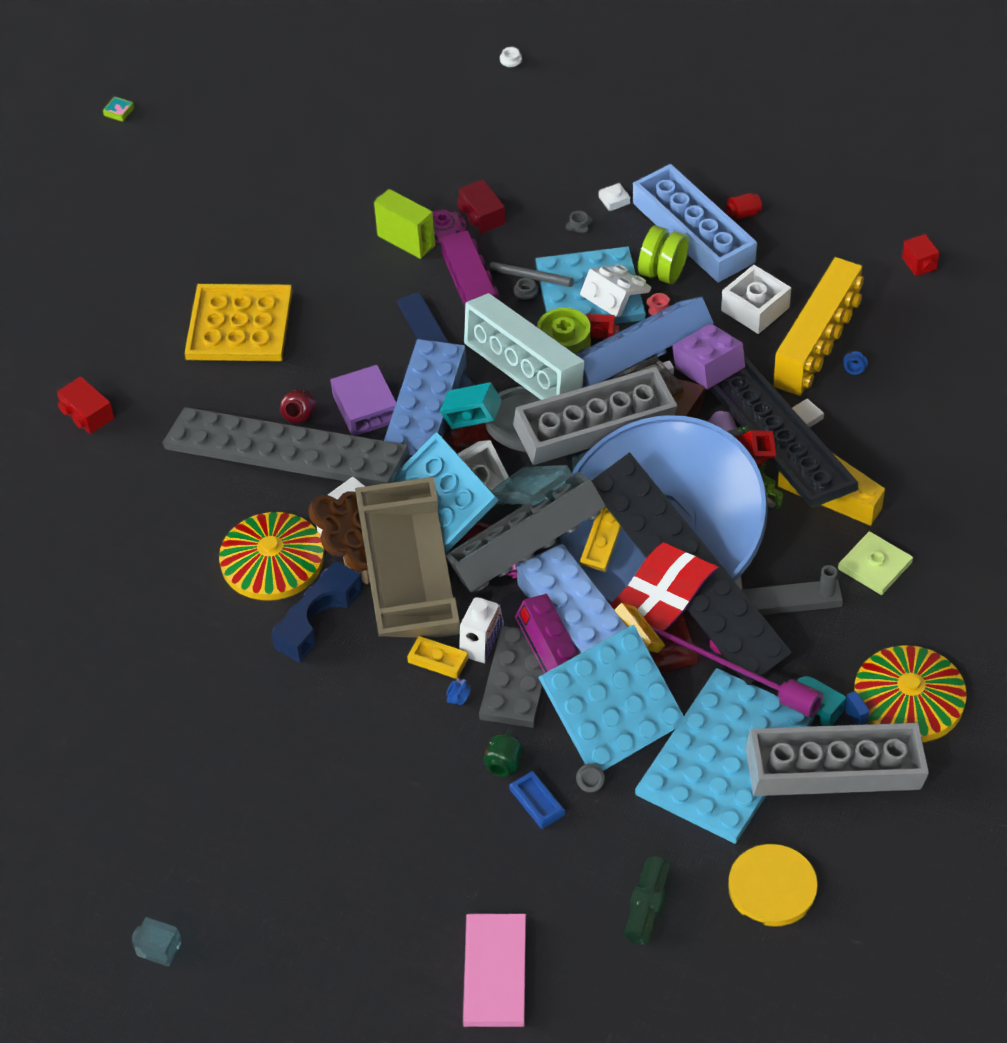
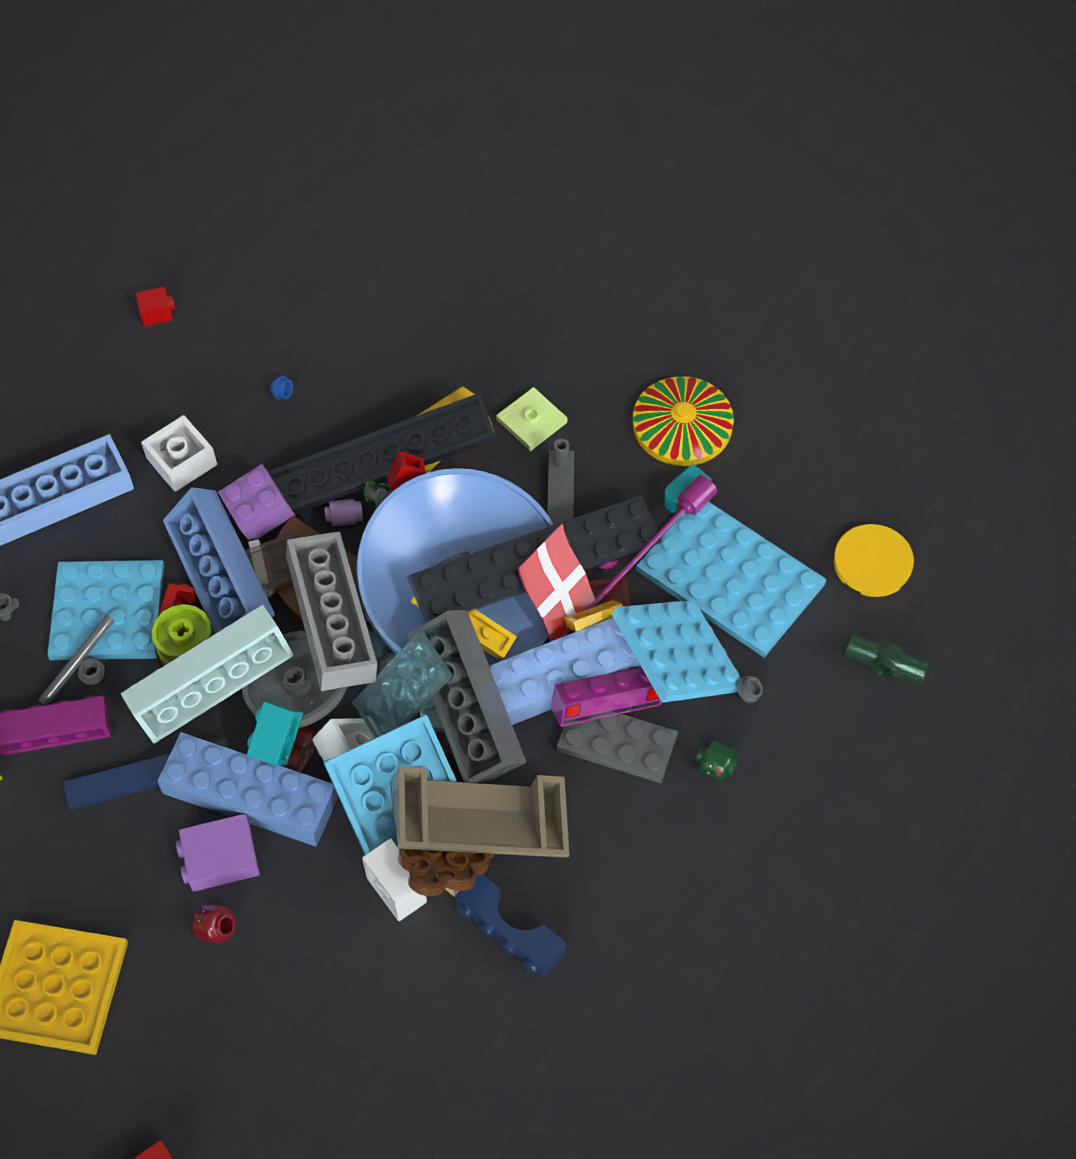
camera: 85 degrees left, 10 degrees up
clear light blue brick [132,917,182,967] -> none
dark grey plate [162,407,409,486] -> none
dish [219,512,324,600] -> none
yellow plate [407,636,468,679] -> none
blue plate [446,678,471,705] -> none
white torso [460,597,504,663] -> none
bright pink tile [463,914,526,1027] -> none
blue tile [509,771,565,829] -> none
white bracket [580,264,651,317] -> none
lime wheel [638,225,689,284] -> none
coral plate [647,293,670,315] -> none
red brick [725,193,762,221] -> none
light grey brick [745,723,929,796] -> none
yellow brick [773,257,864,396] -> none
white tile [792,399,824,428] -> none
blue tile [845,691,870,725] -> none

